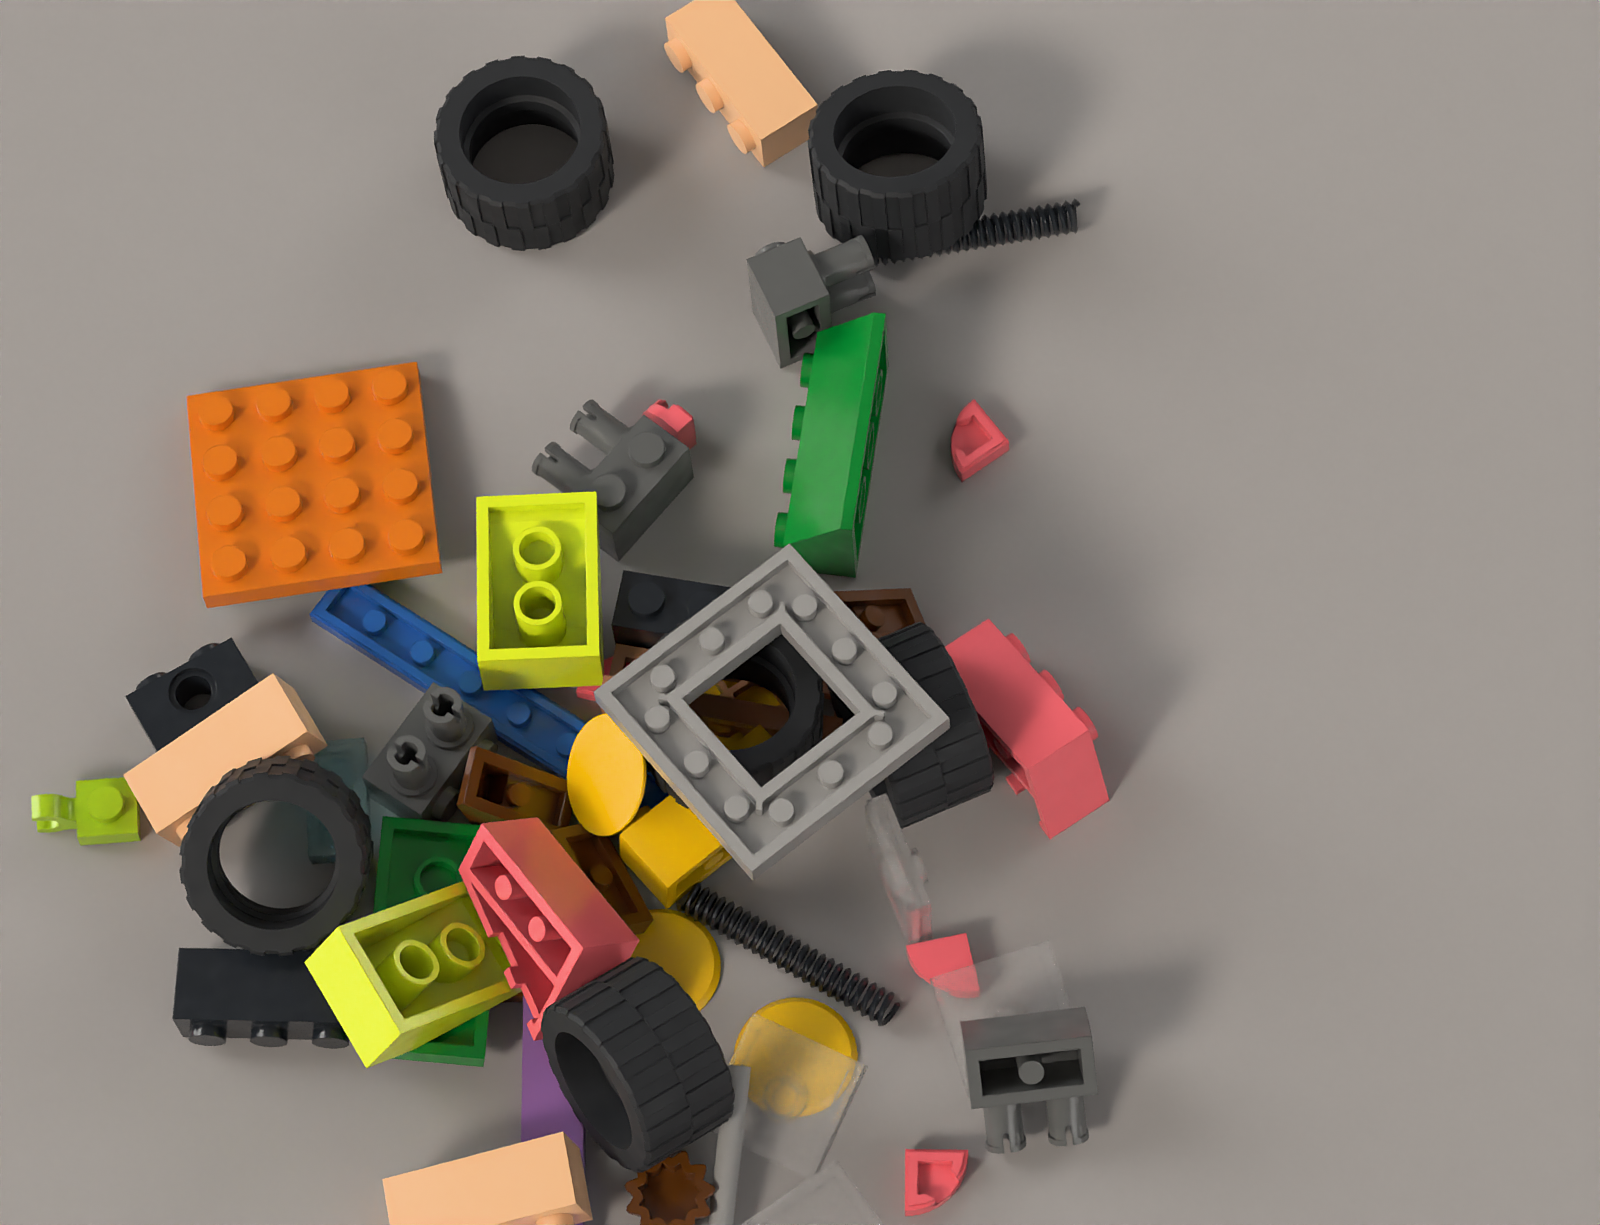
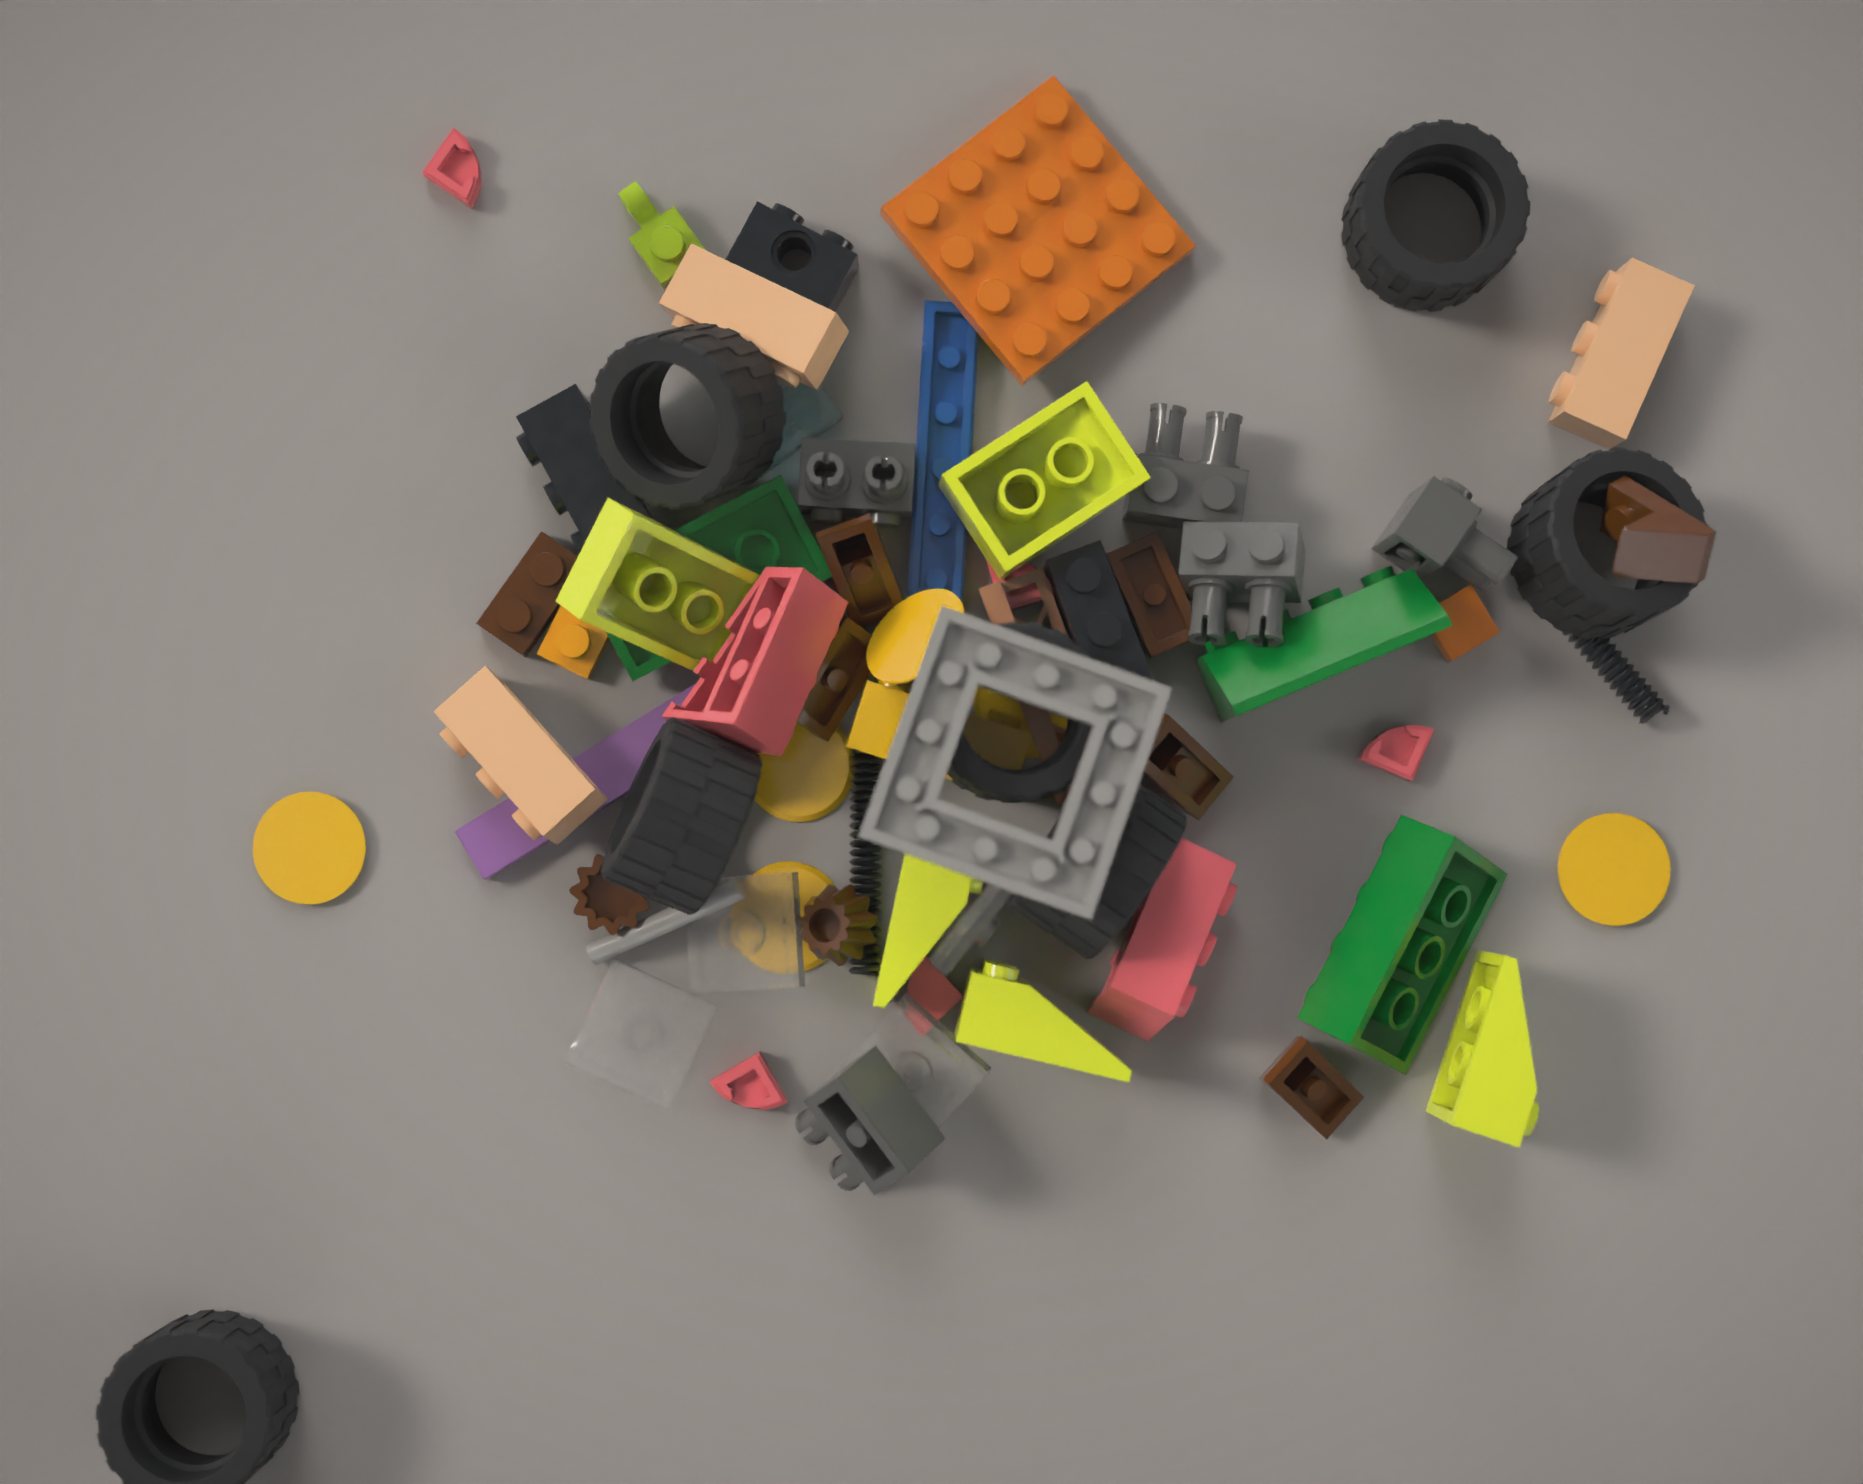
camera: 50 degrees right, 20 degrees up
coral tile [642,399,697,450] -> none
none -> reddish brown plate [476,531,578,657]
none -> light orange plate [537,605,610,680]
none -> reddish brown piece [799,884,879,966]
none -> neon yellow slope [873,854,983,1008]
none -> neon yellow slope [954,959,1132,1082]
none -> reddish brown plate [1106,531,1192,659]
none -> dark grey brick [1178,521,1306,647]
none -> reddish brown slope [1259,1036,1364,1140]
none -> green slope [1297,815,1508,1075]
none -> neon yellow slope [1426,950,1539,1148]
none -> orange tile [1431,584,1500,663]
none -> yellow piece [1557,813,1671,926]
none -> reddish brown slope [1599,476,1717,583]

